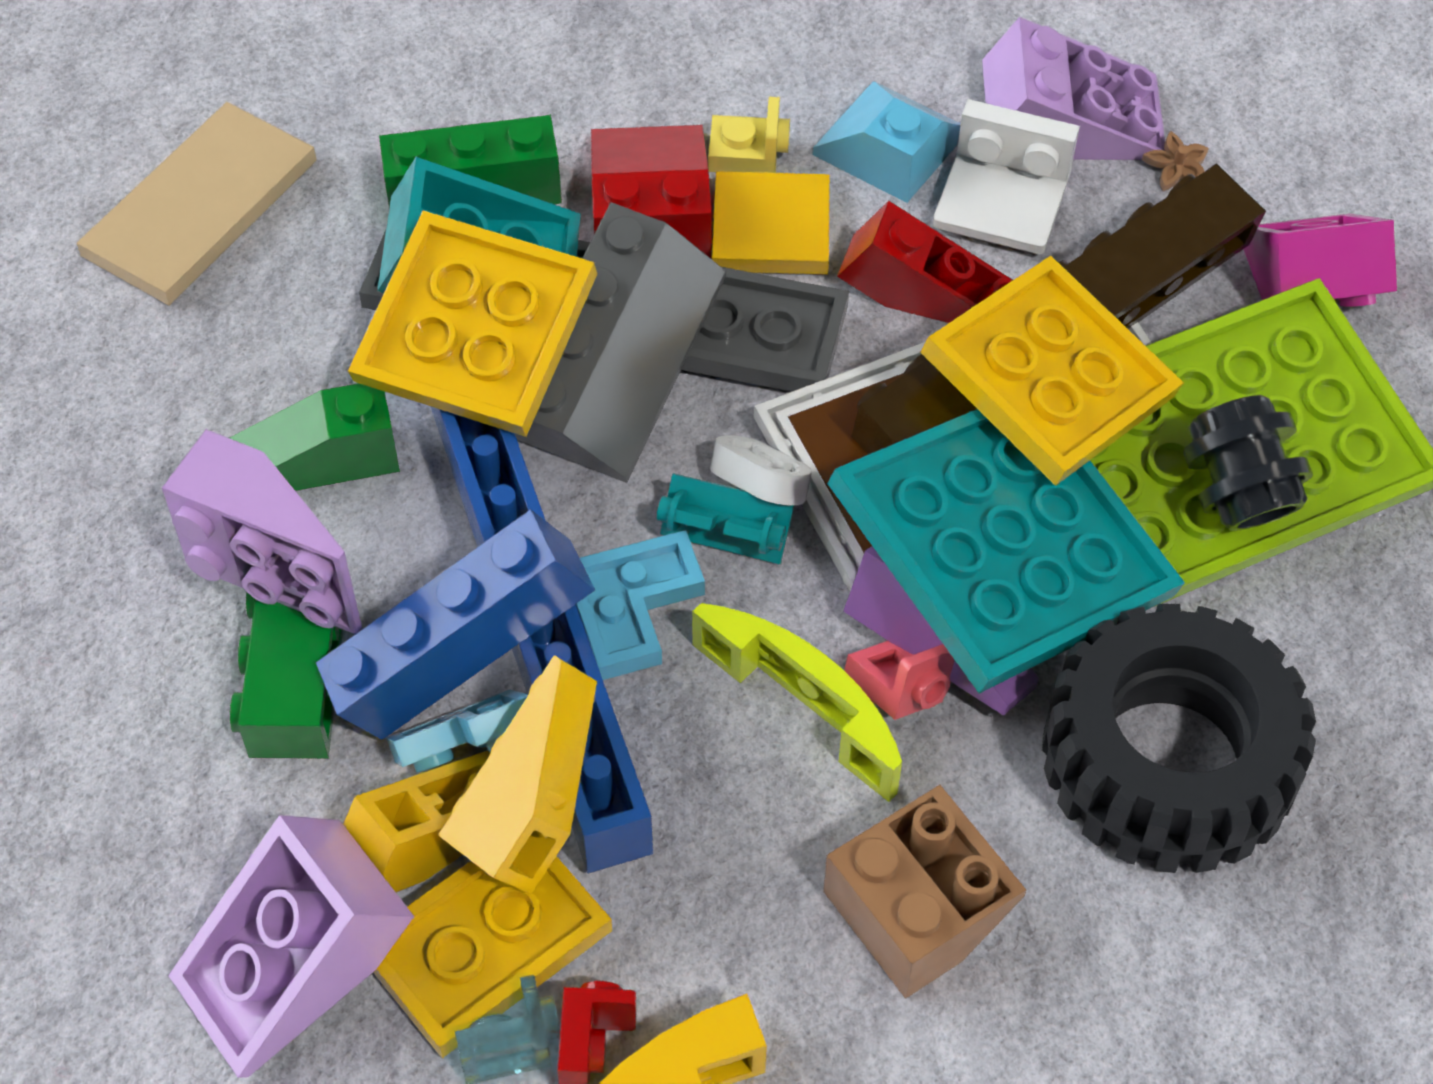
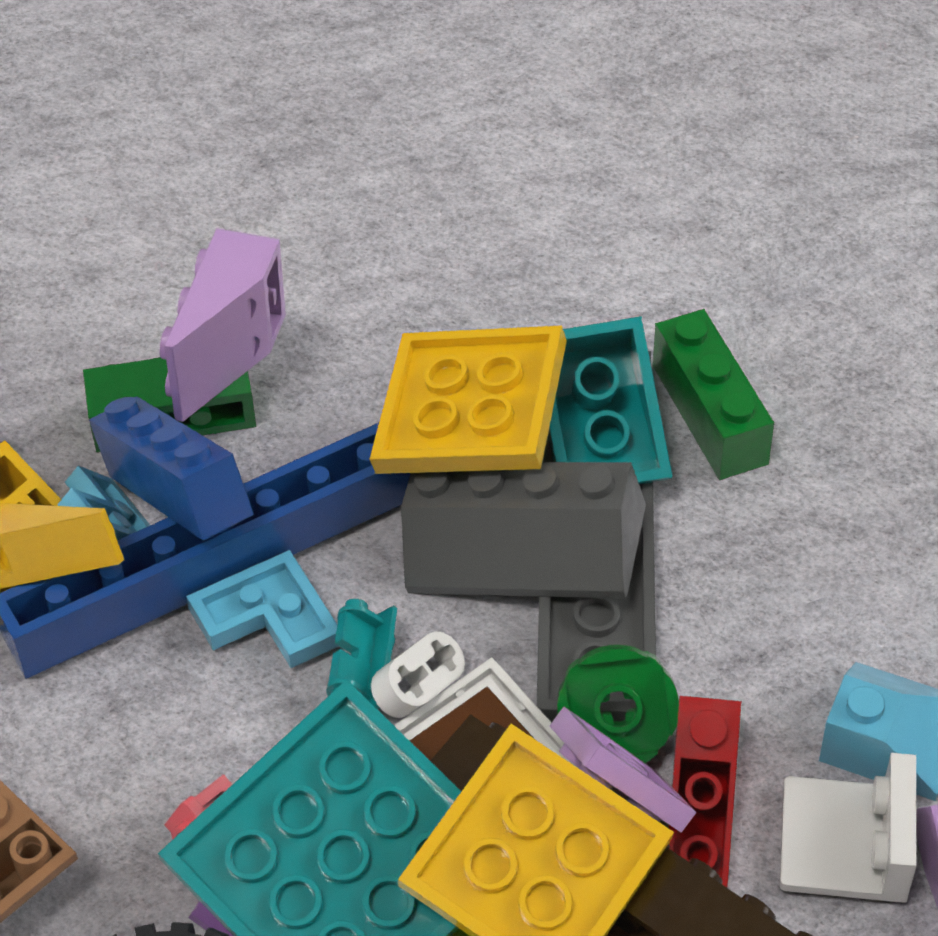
camera: 80 degrees right, 5 degrees down
tan tile [76,102,317,306] -> none
green slope [229,383,400,491] -> none
red slope [591,125,712,259] -> none
neon yellow slope [692,603,902,802] -> none
light yellow bracket [708,96,790,173] -> none
yellow tile [712,171,830,275] -> none
none -> lavender plate [550,707,696,832]
none -> green plate [557,644,679,763]

